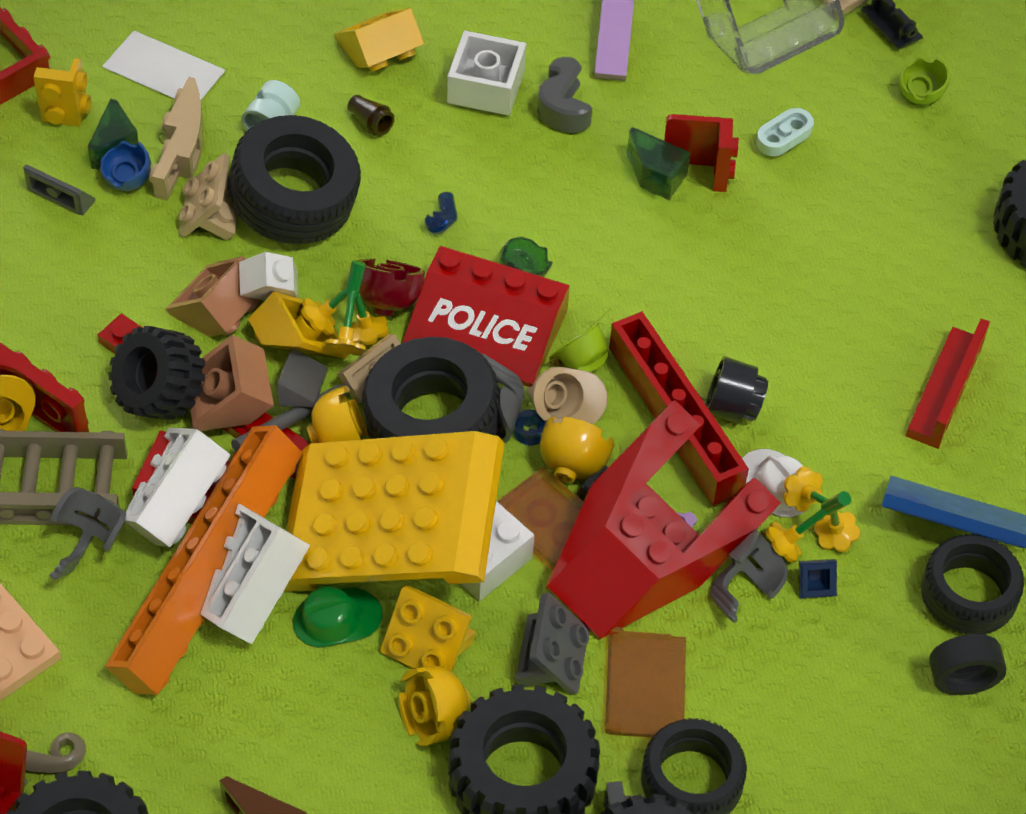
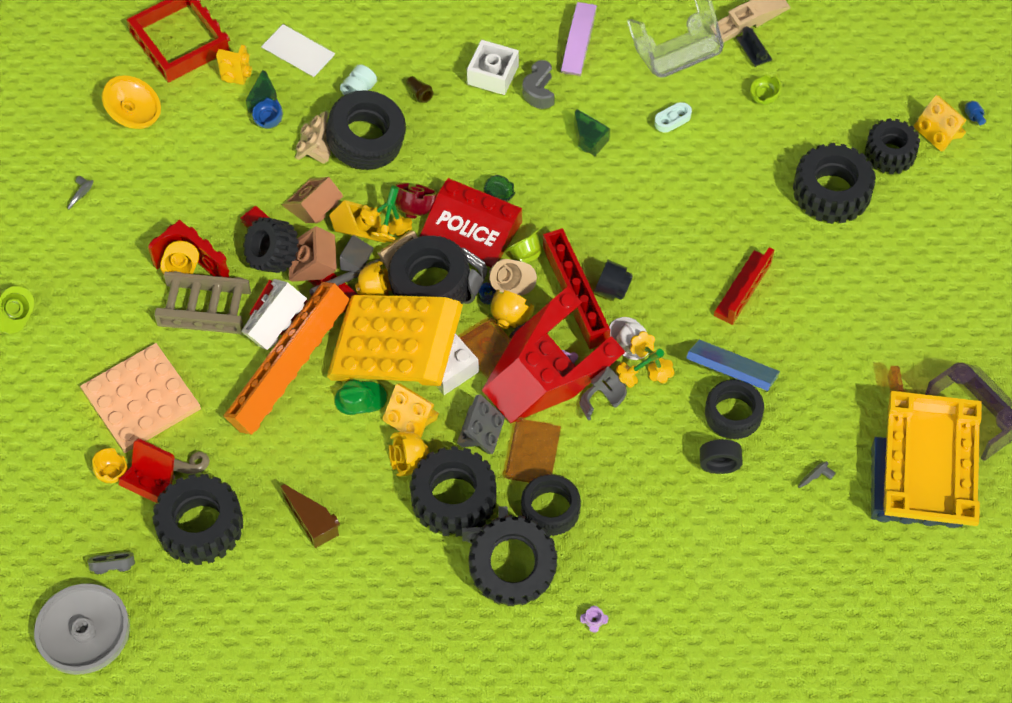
camera: 10 degrees right, 5 degrees up
dark grey slope [23,164,95,216] -> none
dark grey helmet [49,487,126,580] -> none
tan slope [149,77,204,201] -> none
white wedge [200,503,310,644] -> none
white slope [239,252,299,300] -> none
yellow slope [334,8,424,71] -> none
arm [425,192,458,234] -> none
red bracket [662,114,739,192] -> none
dark blue slope [799,559,837,598] -> none

